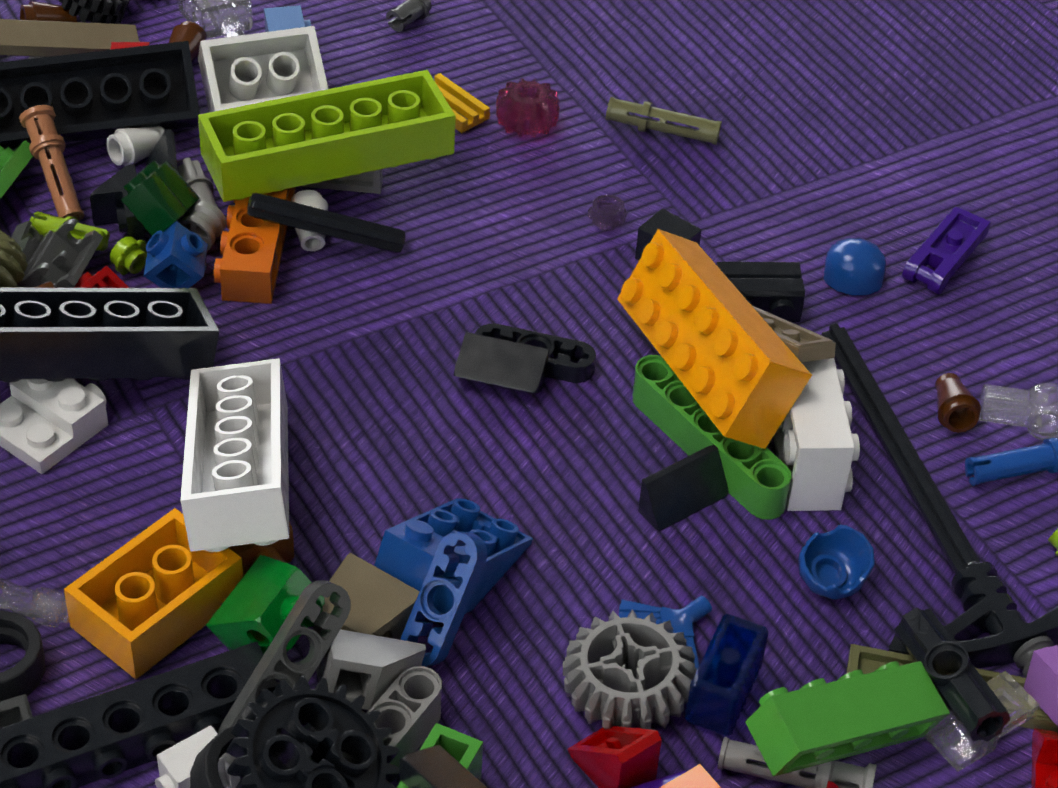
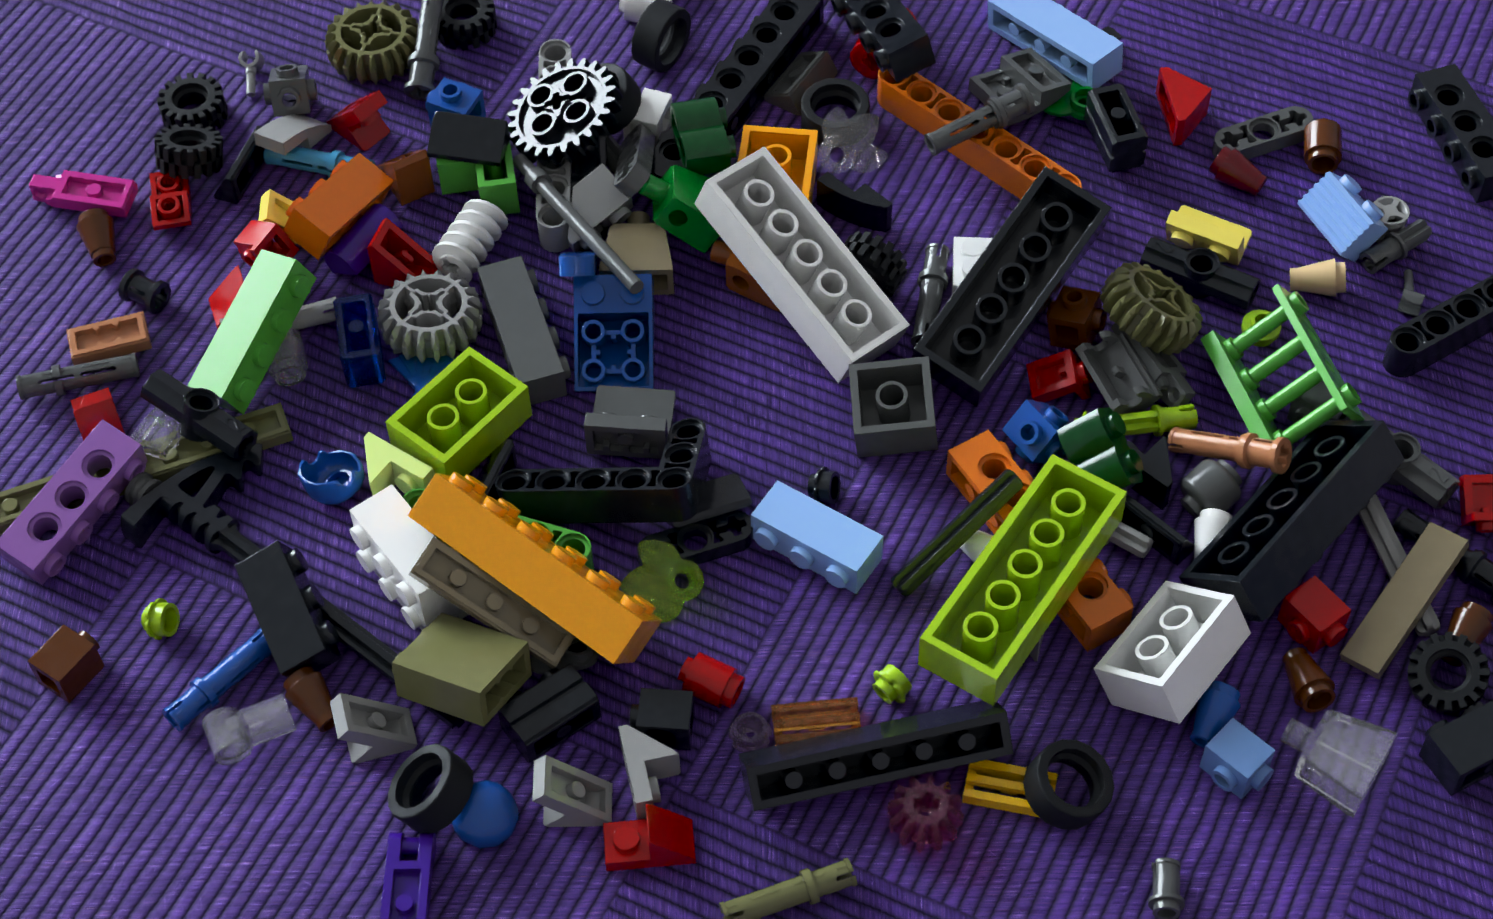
camera: 150 degrees right, 10 degrees up
none -> black brick [234,540,342,677]
none -> light grey slope [330,693,418,763]
none -> yellowish green slope [364,432,434,496]
none -> lime brick [385,346,532,477]
none -> black tyre [388,744,473,834]
none -> olive brick [392,613,532,727]
none -> white piece [432,199,508,283]
none -> dark grey brick [477,256,571,405]
none -> black beam [495,418,711,524]
none -> dark grey bar [513,153,644,294]
none -> light grey slope [532,755,612,827]
none -> dark grey bracket [584,385,676,459]
none -> red slope [603,804,696,871]
none -> light grey slope [618,725,681,820]
none -> clear neon green plate [620,540,704,623]
none -> dark green brick [670,97,736,175]
none -> red brick [678,652,746,709]
none -> black brick [738,700,1014,811]
none -> light blue brick [750,480,883,594]
none -> clear orange tile [771,697,861,746]
none -> black plate [808,466,841,504]
none -> black slope [817,172,892,232]
none -> black tyre [844,231,908,299]
none -> dark grey brick [849,356,938,458]
none -> lime plate [872,664,912,704]
none -> dark grey pin [911,243,950,347]
none -> black tyre [1023,739,1115,830]
none -> dark grey head [1180,459,1242,518]

